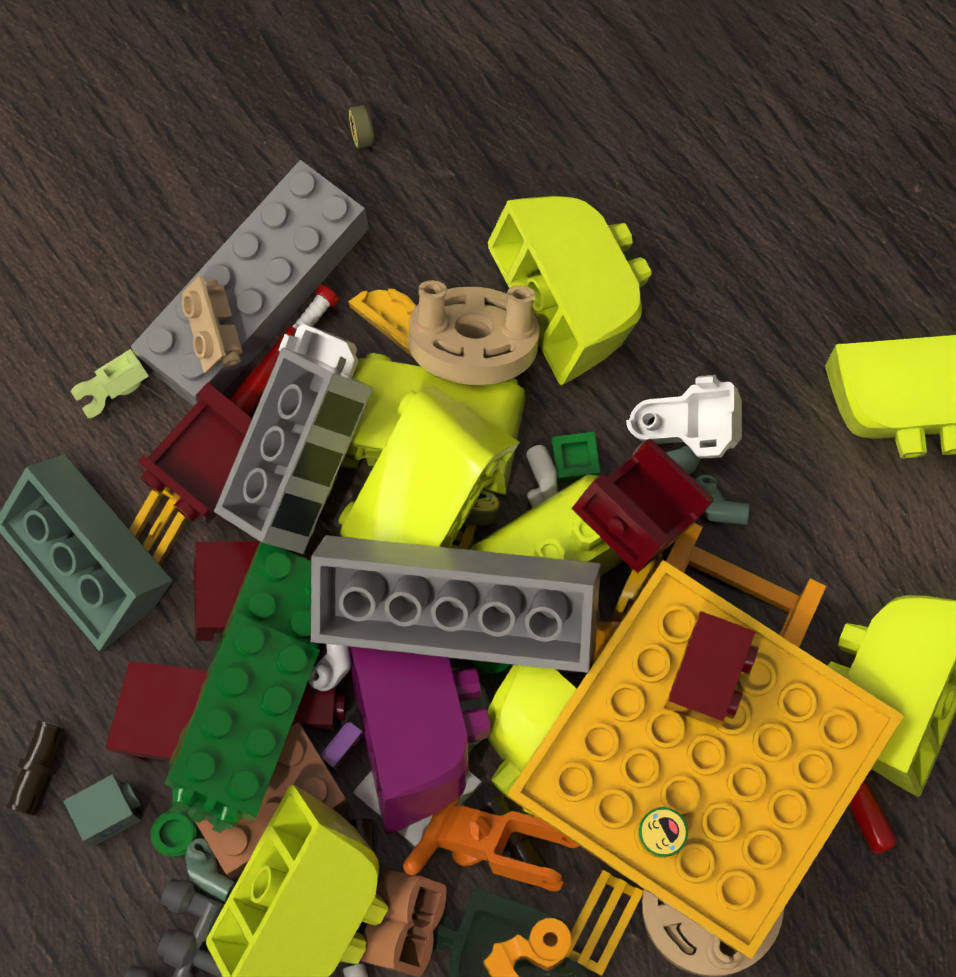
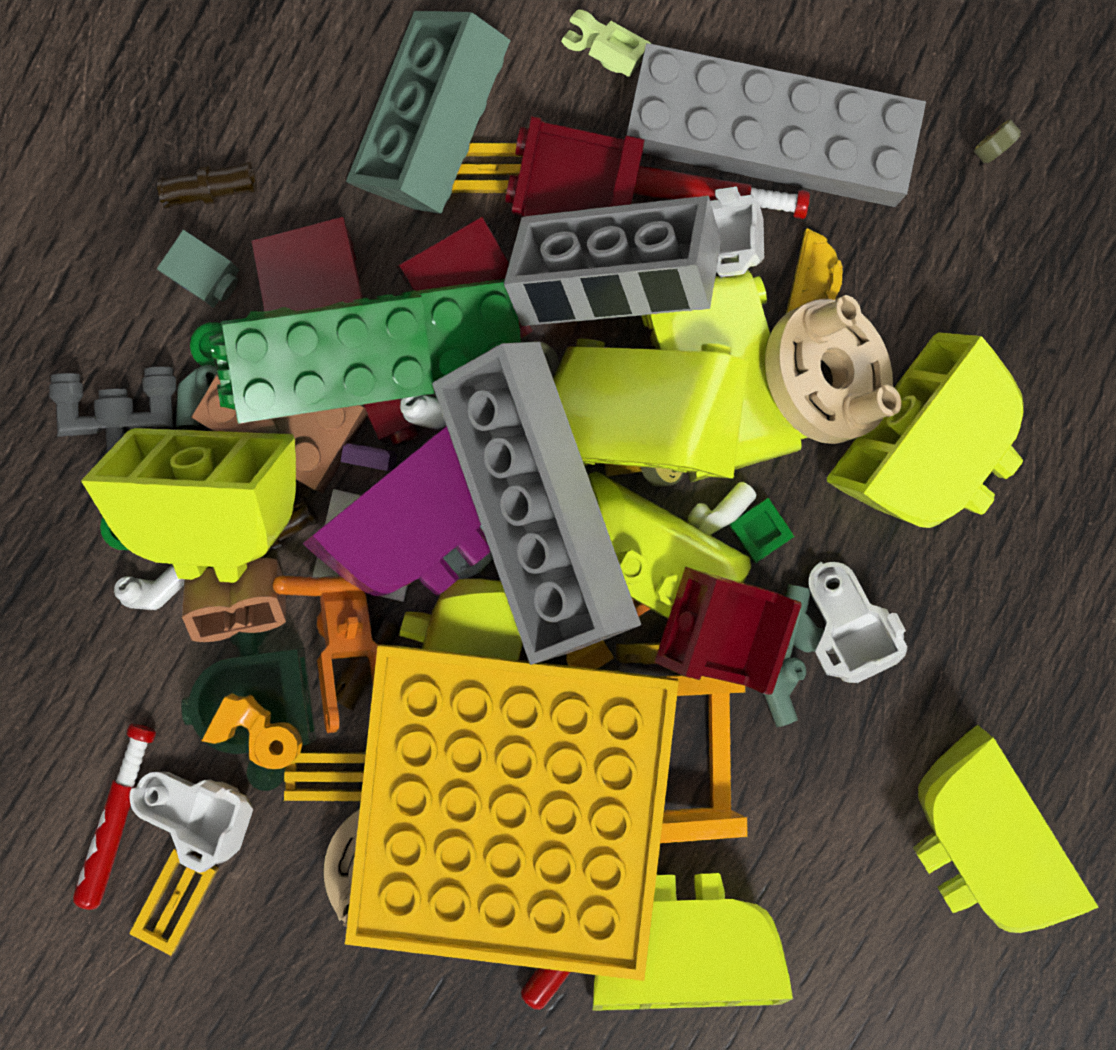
camera: 55 degrees right, 15 degrees up
tan hinge [182,275,243,373] -> none
tile [638,807,688,858] -> none
dark red brick [664,611,759,728] -> none

